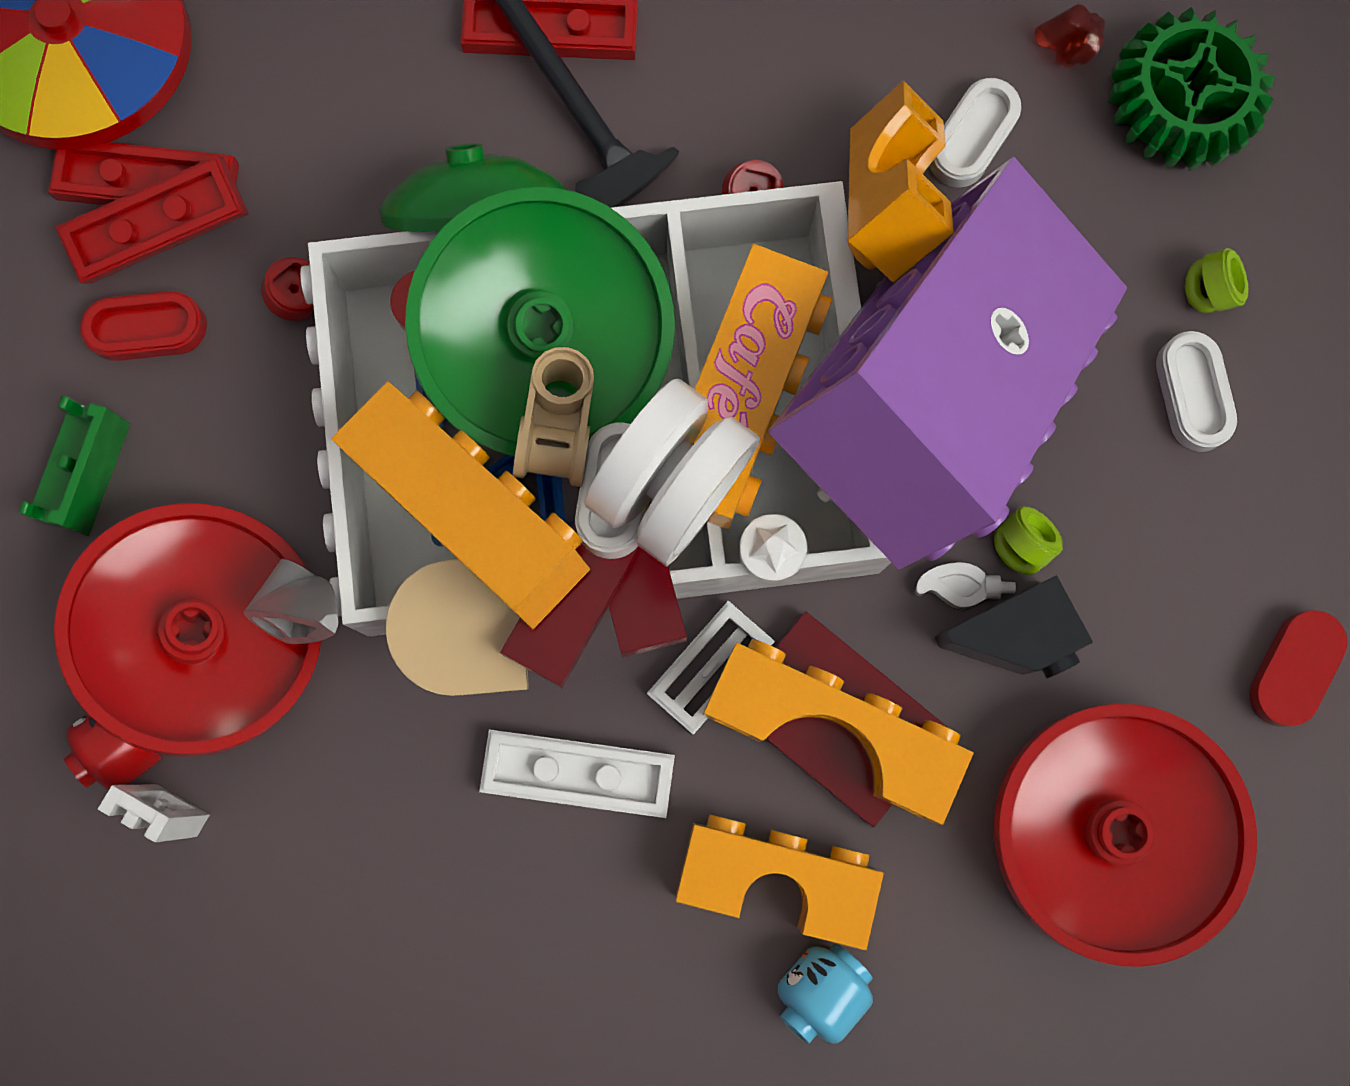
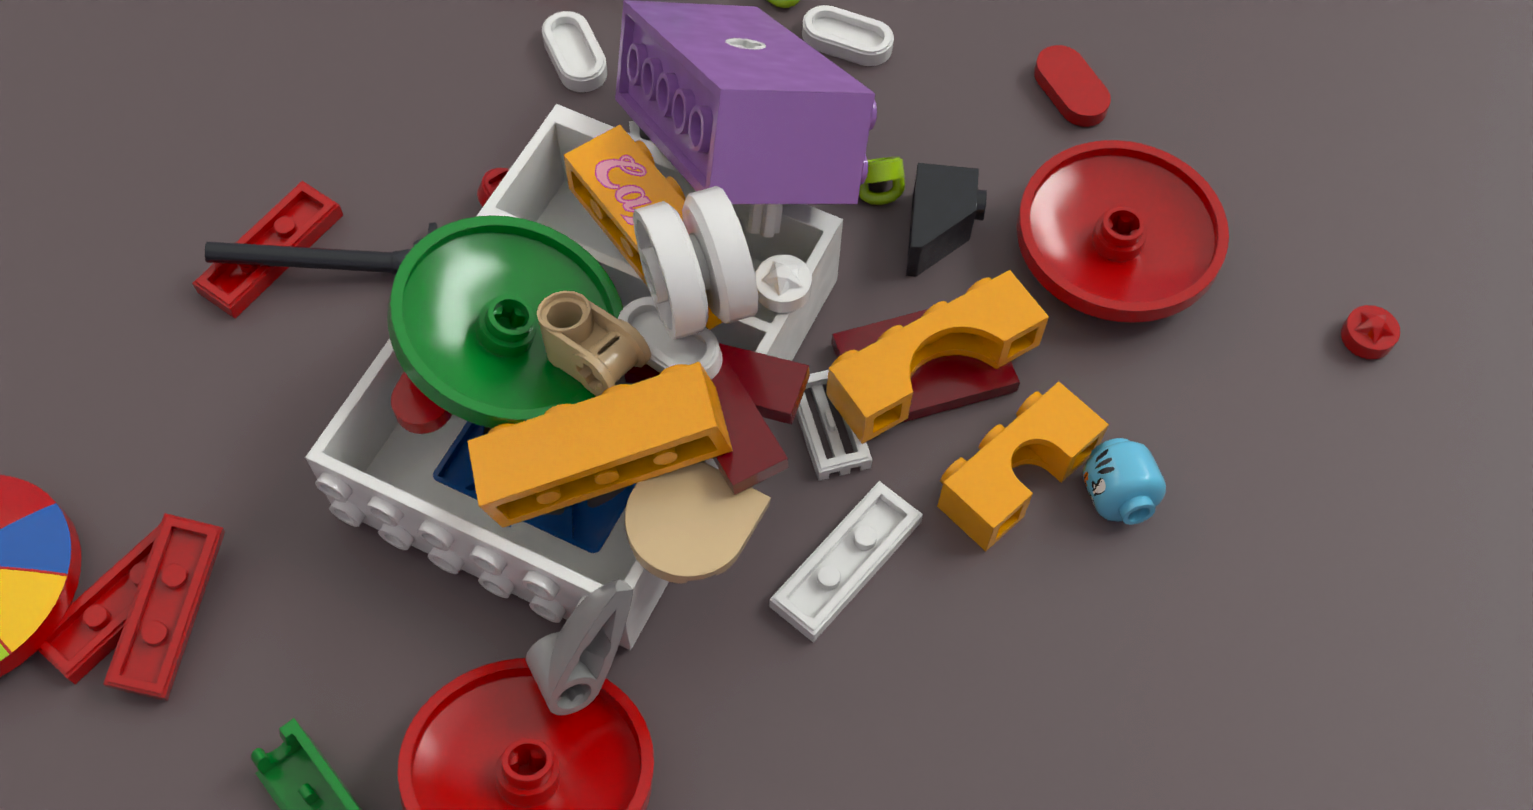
camera: 55 degrees left, 20 degrees down
red tile [80,291,207,361] -> none
red tile [261,257,314,321] -> none
green dish [379,143,564,232] -> none
light orange arch [847,80,954,283] -> none
white piece [914,562,1016,609] -> none

